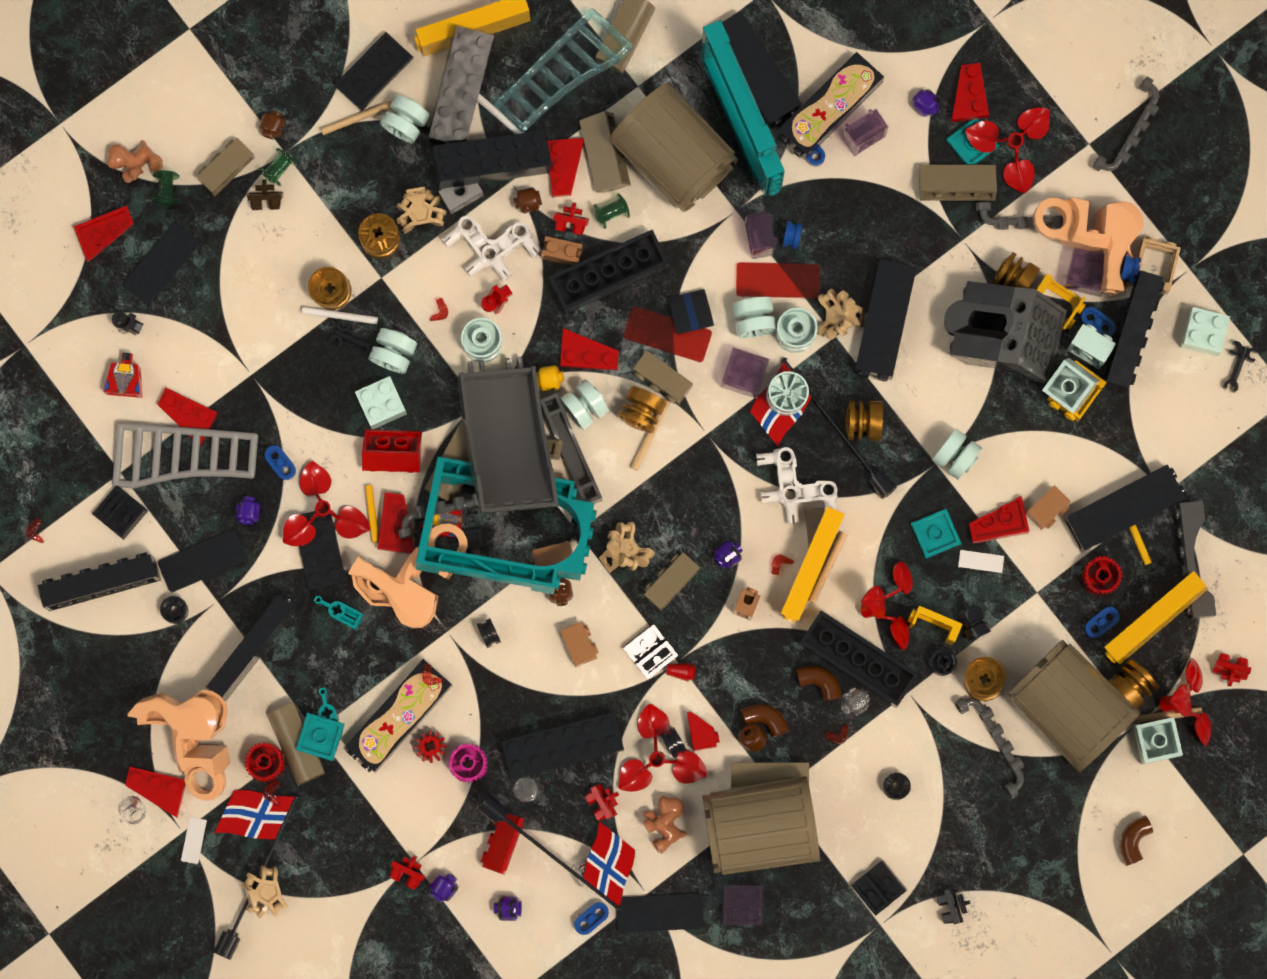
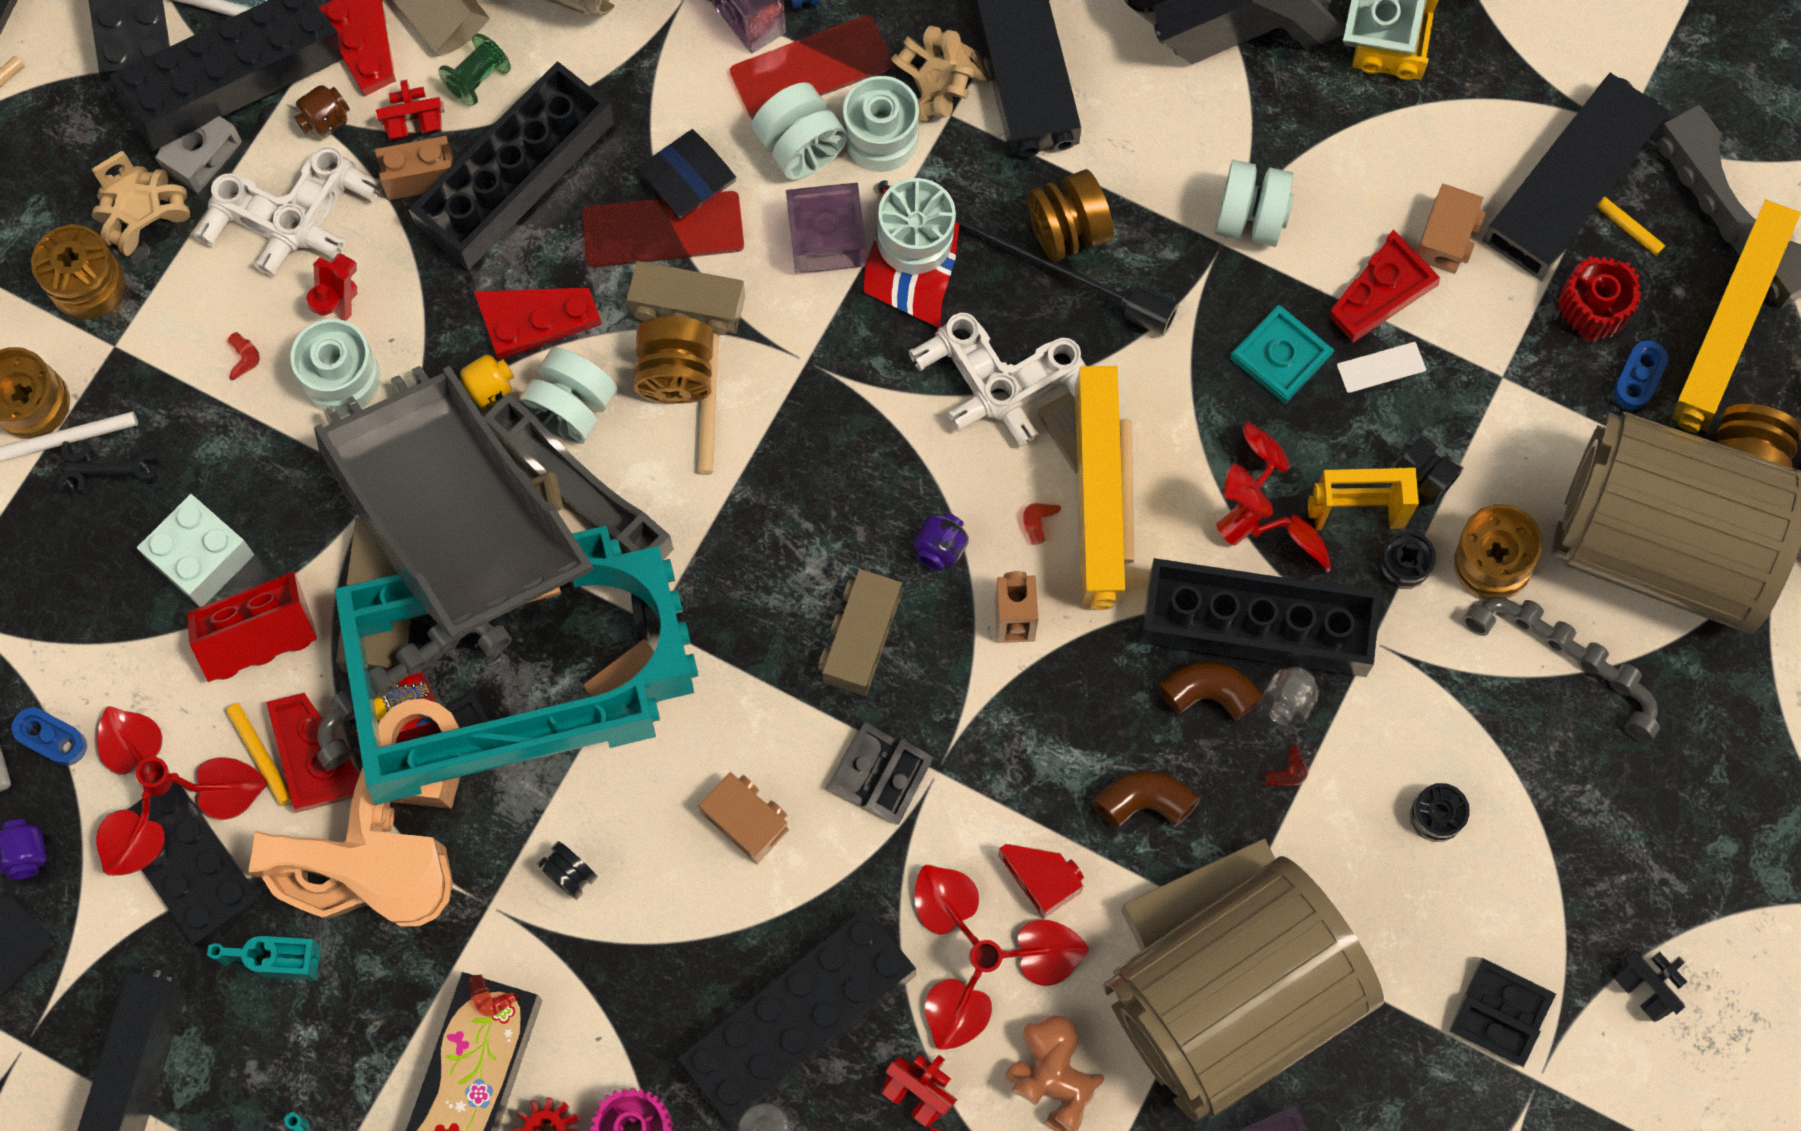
camera: 25 degrees left, 10 degrees down
light aqua wheel [368,328,418,374] -> none
light aqua wheel [380,95,430,144] -> none
reddish brown head [548,578,573,606] -> none
tan piece [599,522,654,573] -> none
black wheel [660,727,687,758] -> none
red cone [667,663,696,682] -> none
reddish brown head [738,723,767,752] -> none

